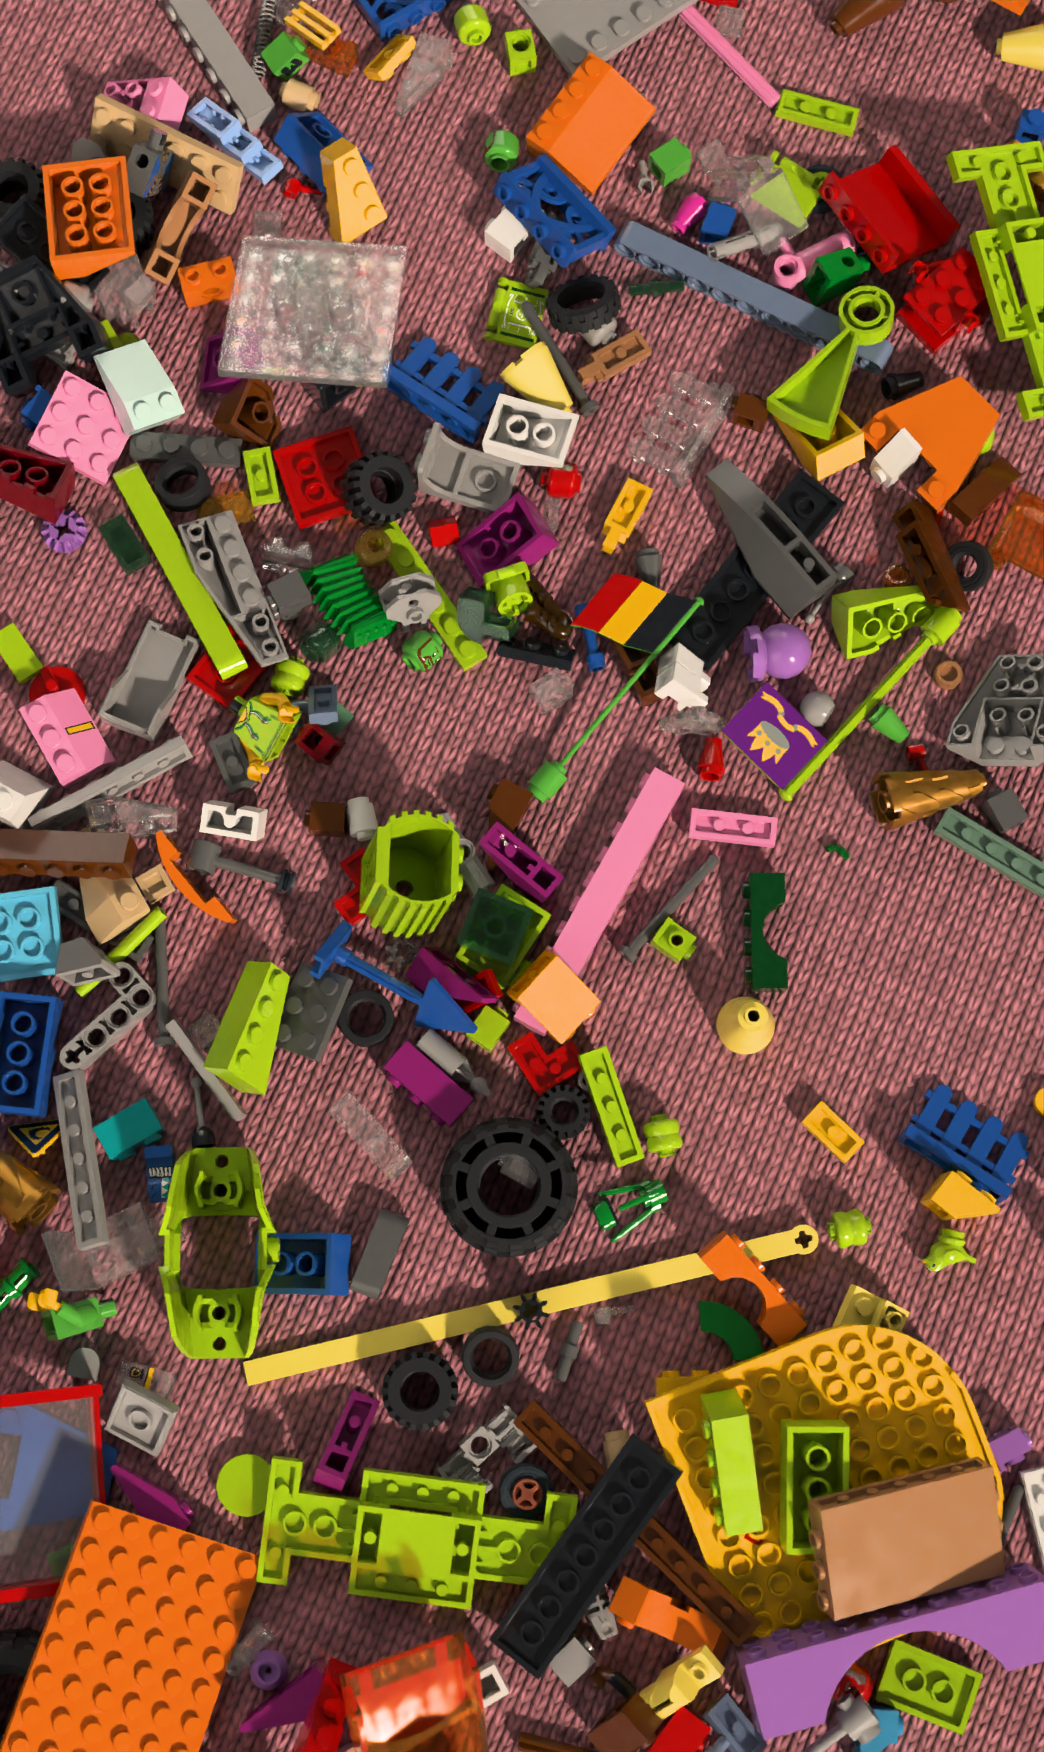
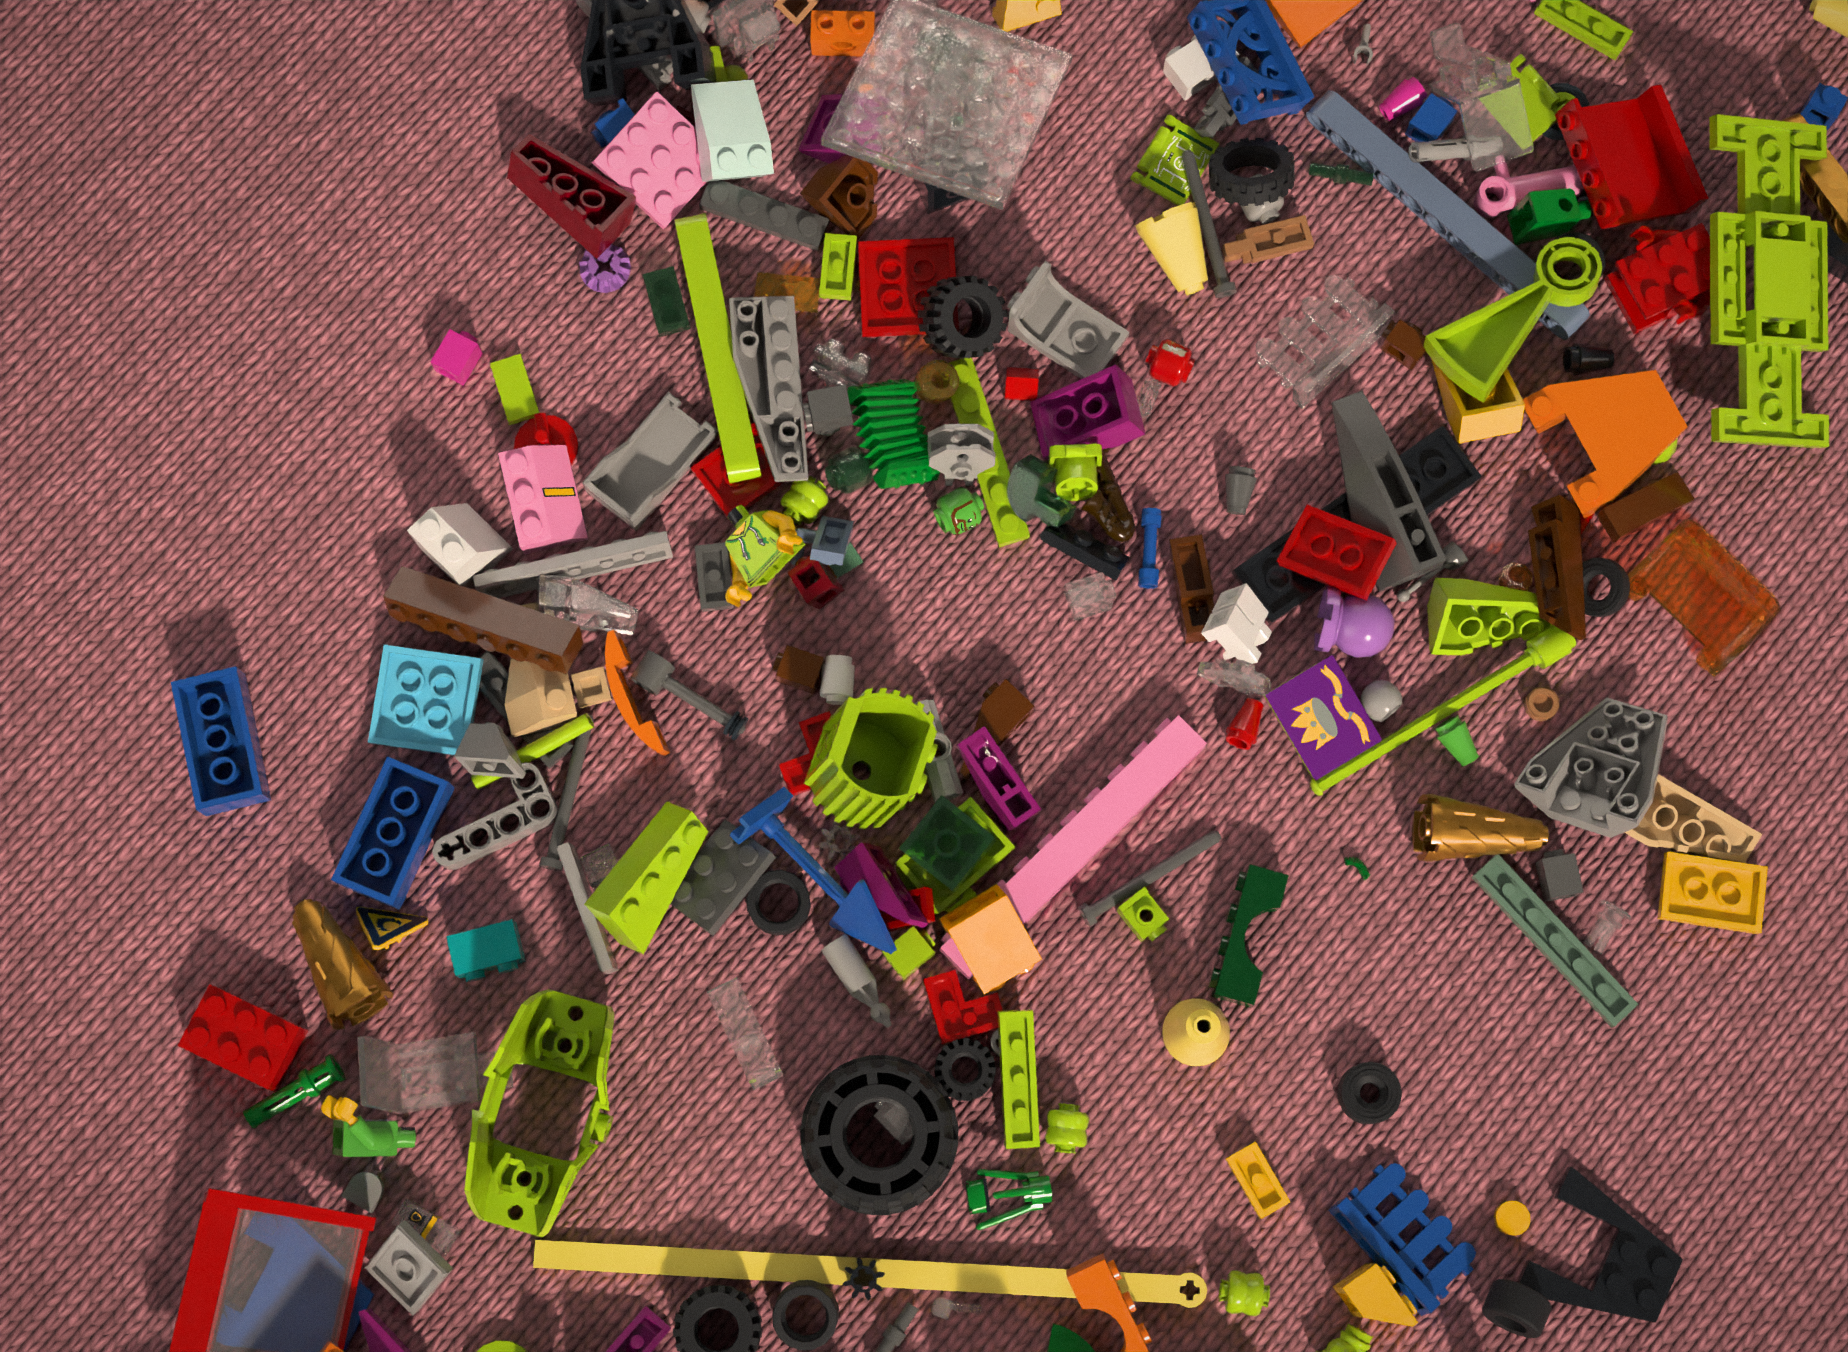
camera: 20 degrees right, 0 degrees up
light grey plate [52,1069,110,1251] -> none
blue leg [144,1145,176,1203] -> none
black tyre [154,457,211,512] -> none
hinge [191,1077,216,1148] -> none
white brick [199,800,268,841] -> none
blue slope [254,1233,351,1296] -> none
dark grey beam [350,1207,410,1300] -> none
blue fence [383,338,504,445] -> none
magenta brick [383,1041,474,1128] -> none
white slope [482,393,579,468] -> none
flag [526,573,704,803] -> none
yellow hinge [601,478,654,555] -> none
bright green brick [648,137,692,188] -> none
bright pink plate [688,808,778,848] -> none
white slope [869,428,923,489] -> none
red hand [906,744,928,771] -> none
none -> red plate [1277,504,1397,601]
none -> black tyre [1337,1062,1402,1124]

